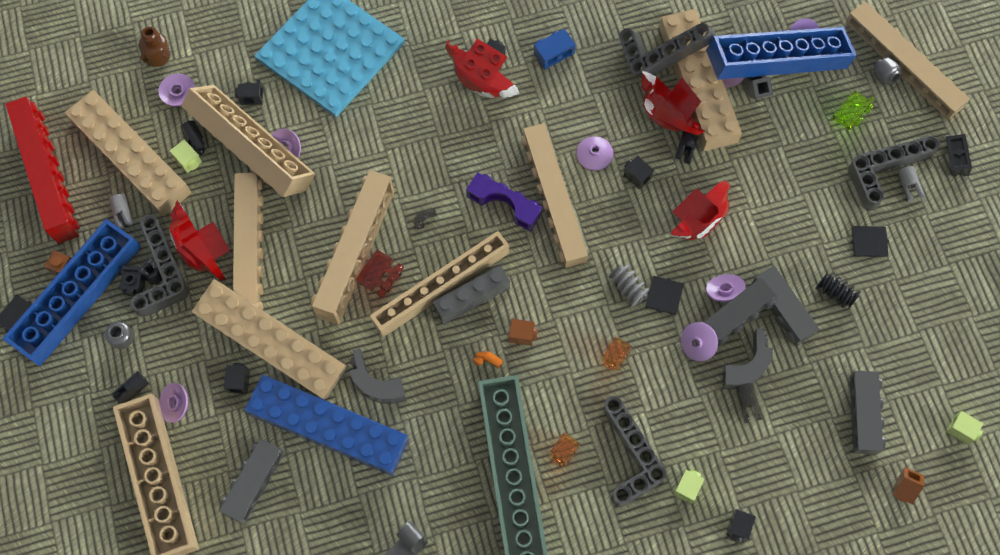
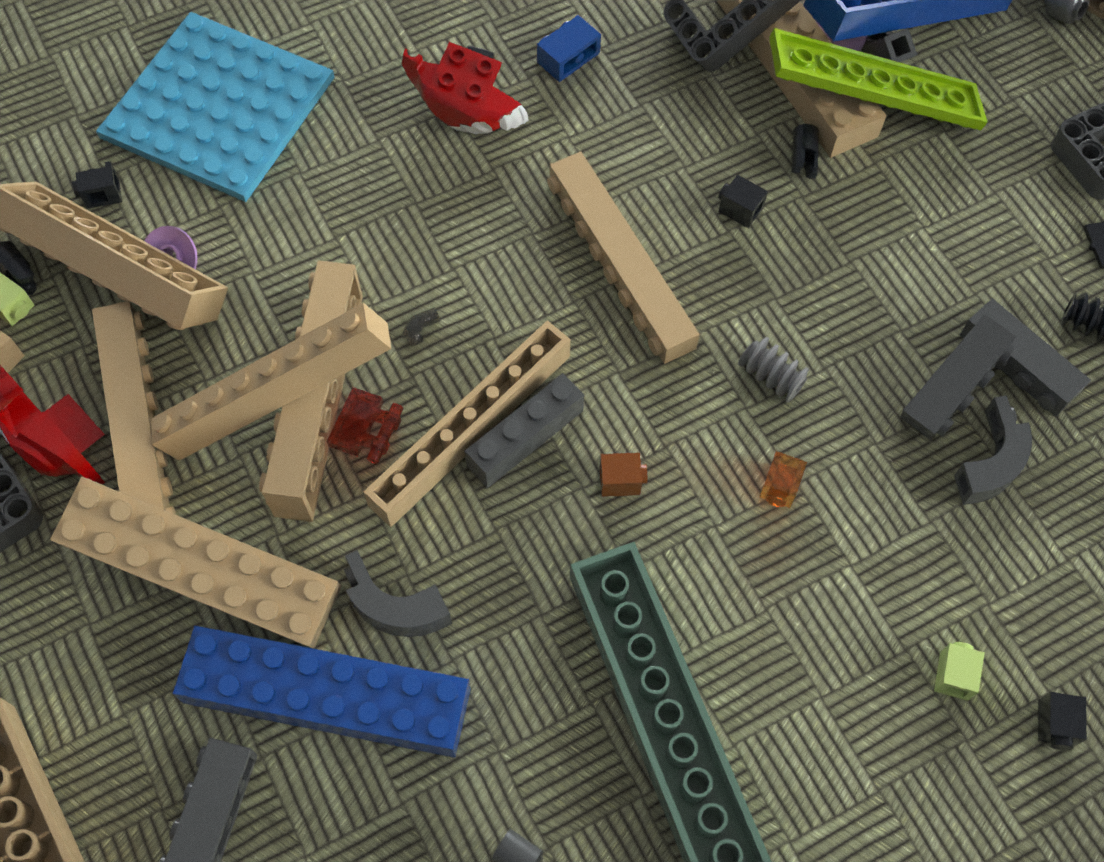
camera: 15 degrees left, 5 degrees down
lavender dish [159,383,188,423] -> none
black brick [224,363,250,394] -> none
dark purple arch [466,172,542,232] -> none
orange arm [473,352,503,368] -> none
clear orange brick [550,433,580,467] -> none
lavender dish [576,136,613,171] -> none
dark grey beam [603,396,666,507] -> none
red animal [641,71,705,135] -> none
black piece [645,276,684,315] -> none
red animal [670,180,731,240] -> none
lavender dish [681,322,718,361] -> none
lavender dish [706,274,746,302] -> none
clear smoke hinge [736,384,762,423] -> none
clear neon green bracket [832,90,875,131] -> none
none -> tan brick [151,303,391,461]
none -> lime plate [769,28,988,131]

